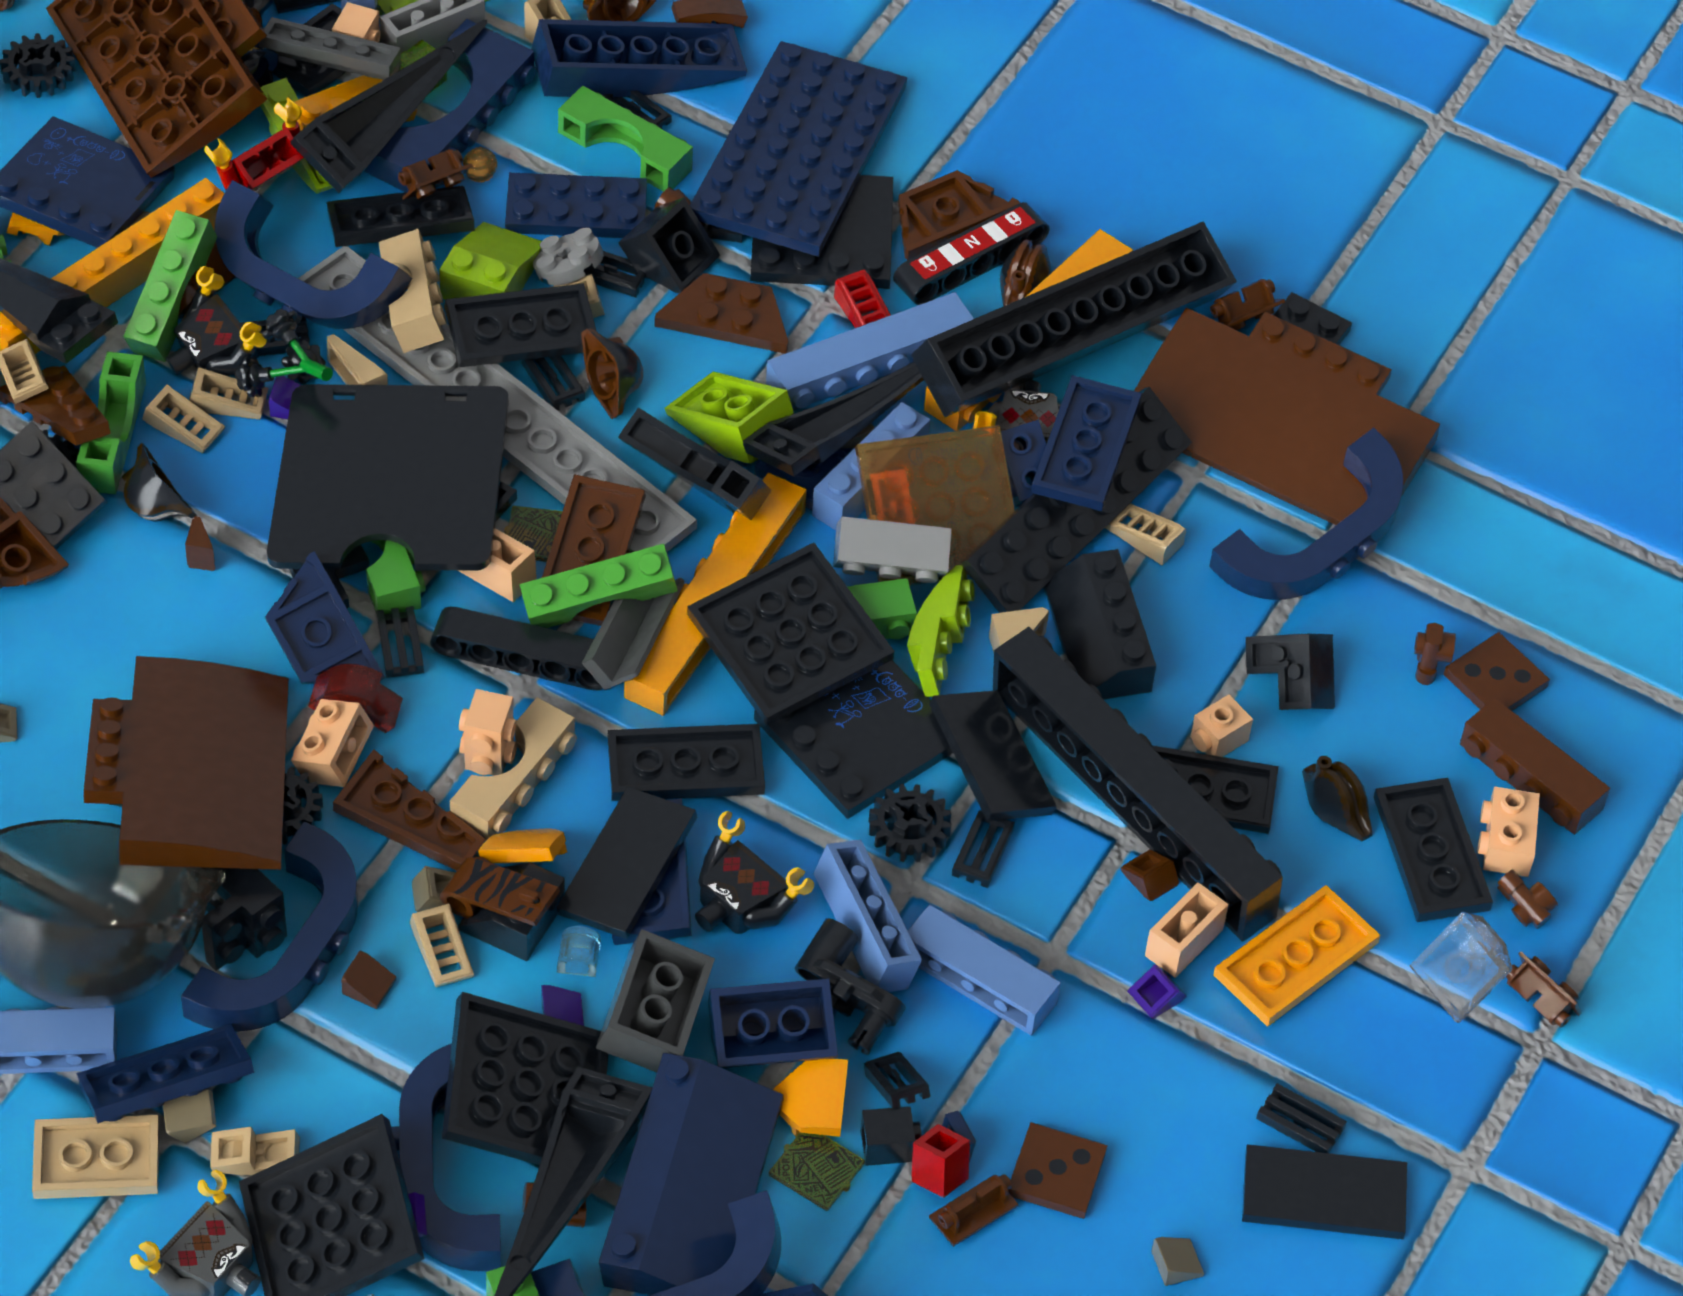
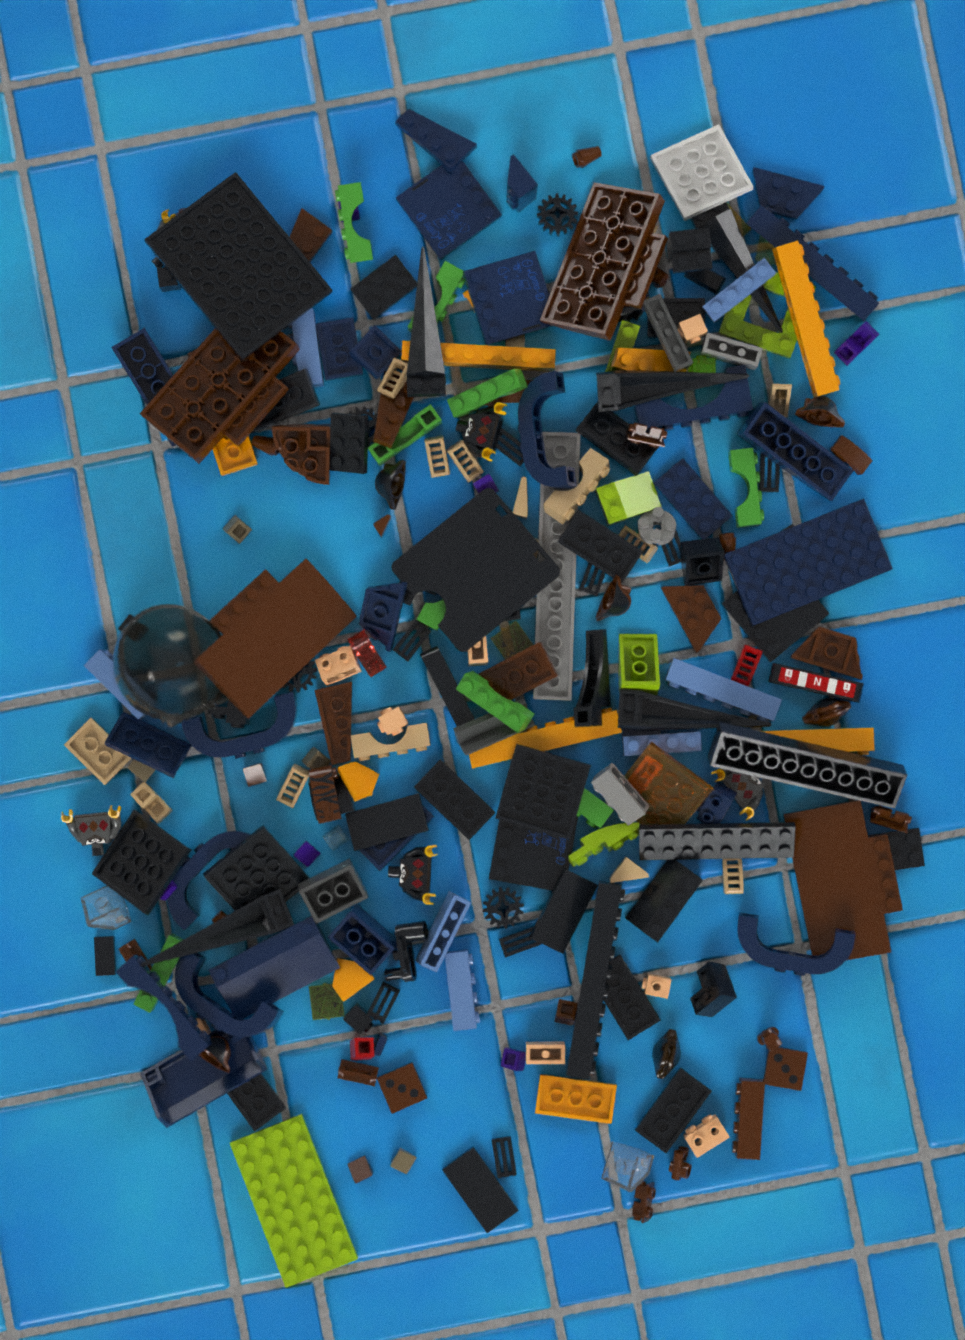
camera: 55 degrees right, 35 degrees up
red torso [204,97,304,191] -> none
black plant [235,309,333,398] -> none
clear orange plate [463,147,497,182] -> none
dark blue plate [1031,375,1142,511] -> none

